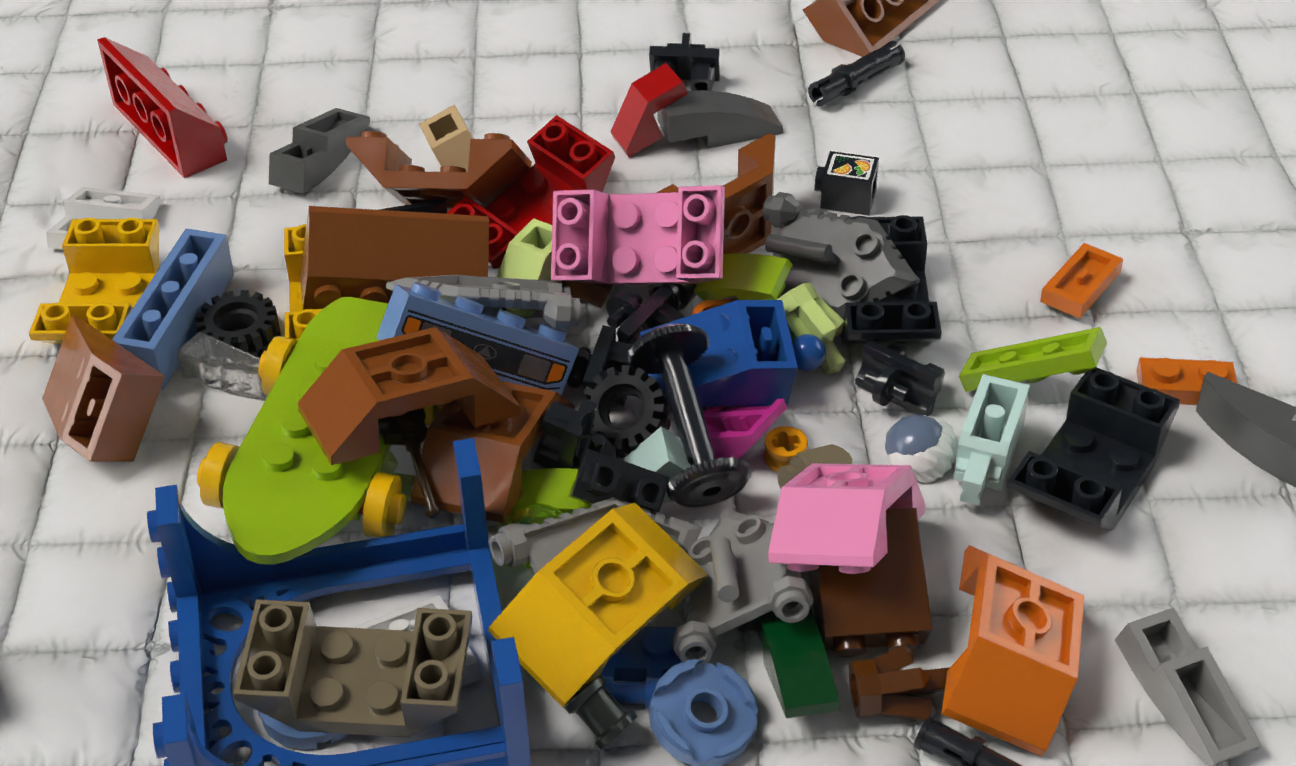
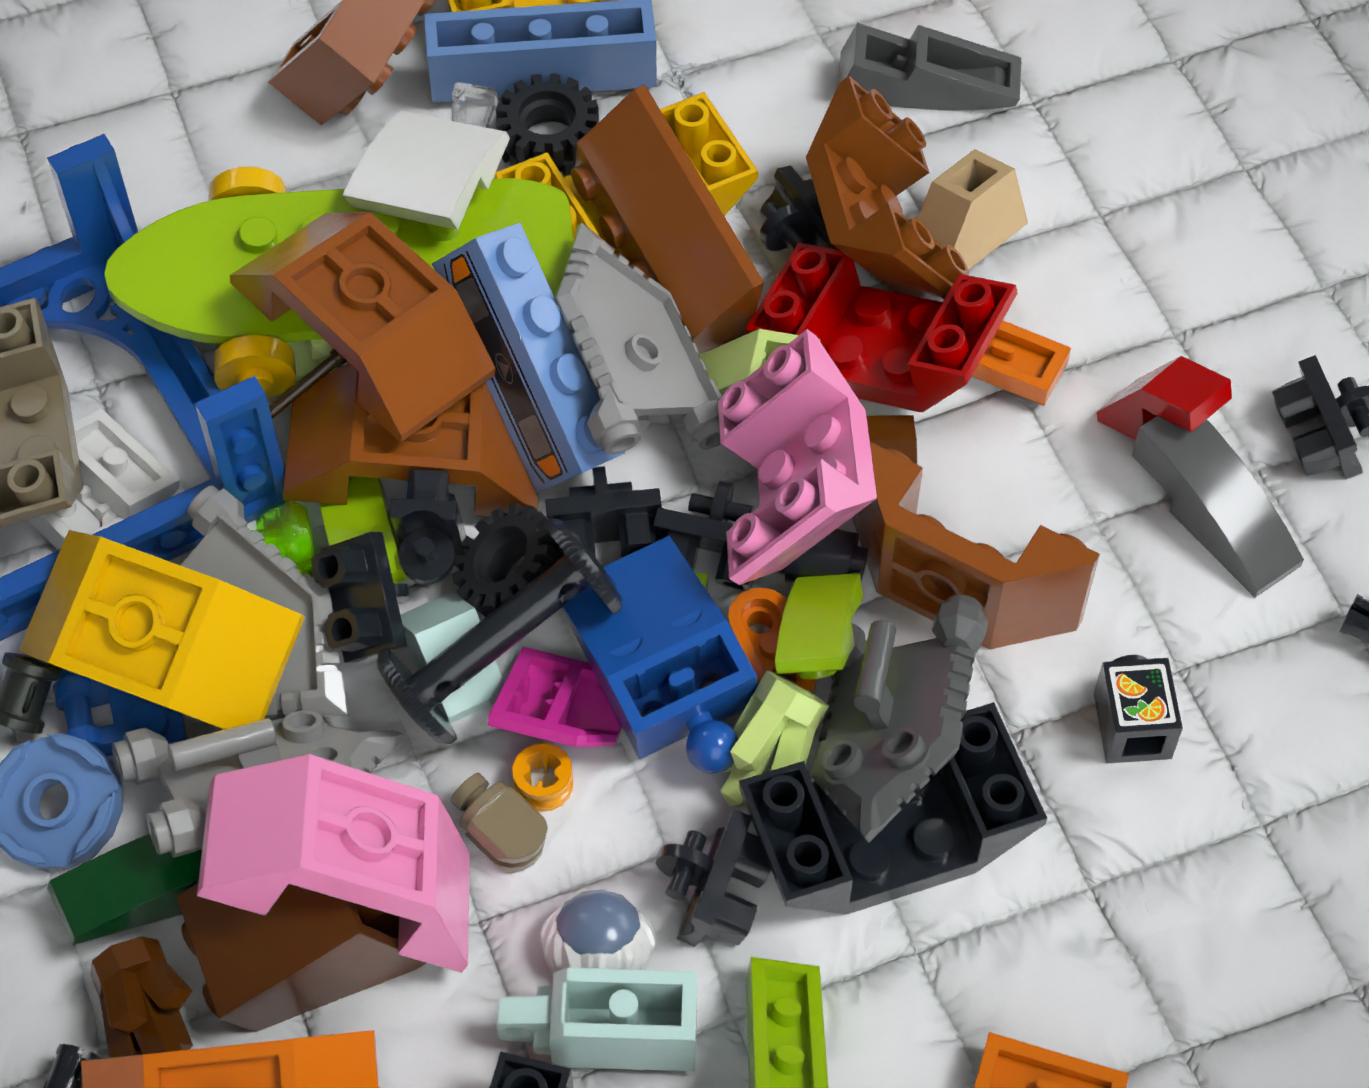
camera: 70 degrees right, 15 degrees up
none -> white slope [342,110,510,230]

